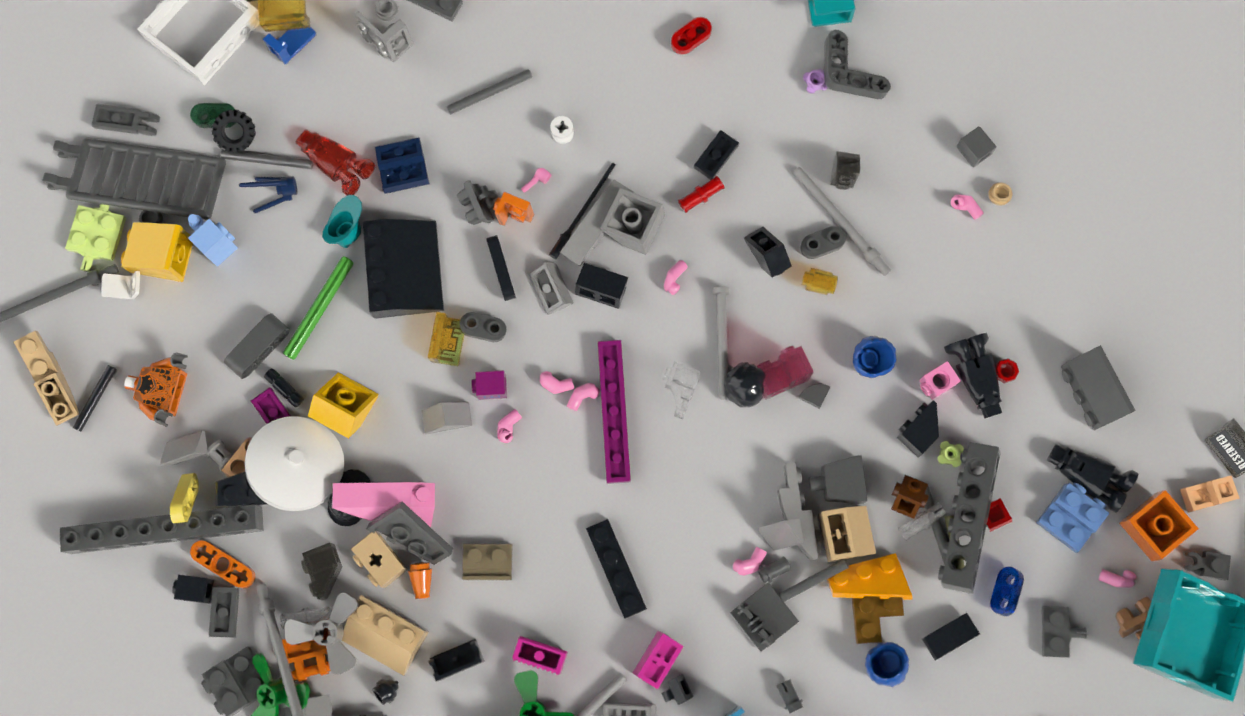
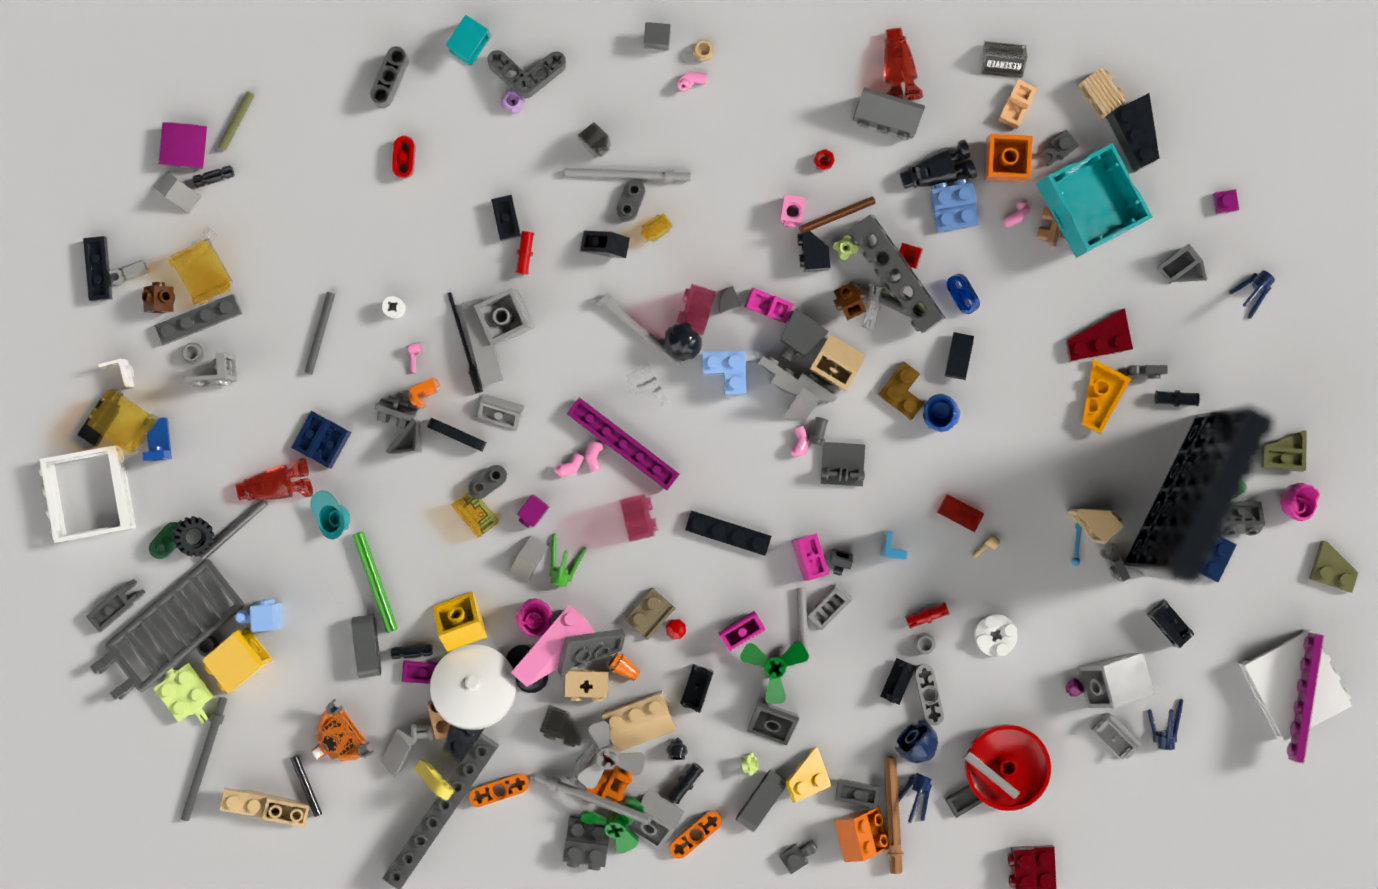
camera: 55 degrees left, 10 degrees up
white bracket [101,271,140,300] -> none
black brick [172,575,214,604] -> none
dark grey plate [209,587,240,638] -> none
dark blue plant [239,176,297,213] -> none
black slope [363,219,444,319] -> none
bright pink arm [497,409,522,443] -> none
black hinge [575,263,628,309] -> none
bright pink arm [664,260,688,295] -> none
dark grey pin [776,679,803,713] -> none
dark grey bar [779,559,849,602] -> none
light orange wing [827,553,912,600] -> none
blue hair [853,336,896,378] -> none
black piece [944,333,1002,419] -> none
dark grey plate [1042,606,1087,658] -> none
none -> dark grey slope [386,419,422,454]
none -> dark pink hair [515,598,553,637]
none -> bright green plant [549,533,587,587]
none -> clear pink brick [619,494,658,542]
none -> red tile [666,619,686,640]
none -> light blue brick [702,351,747,395]
none -> dark pink slope [744,288,793,323]
none -> reddish brown bar [799,196,876,234]
none -> clear red piece [884,28,923,101]

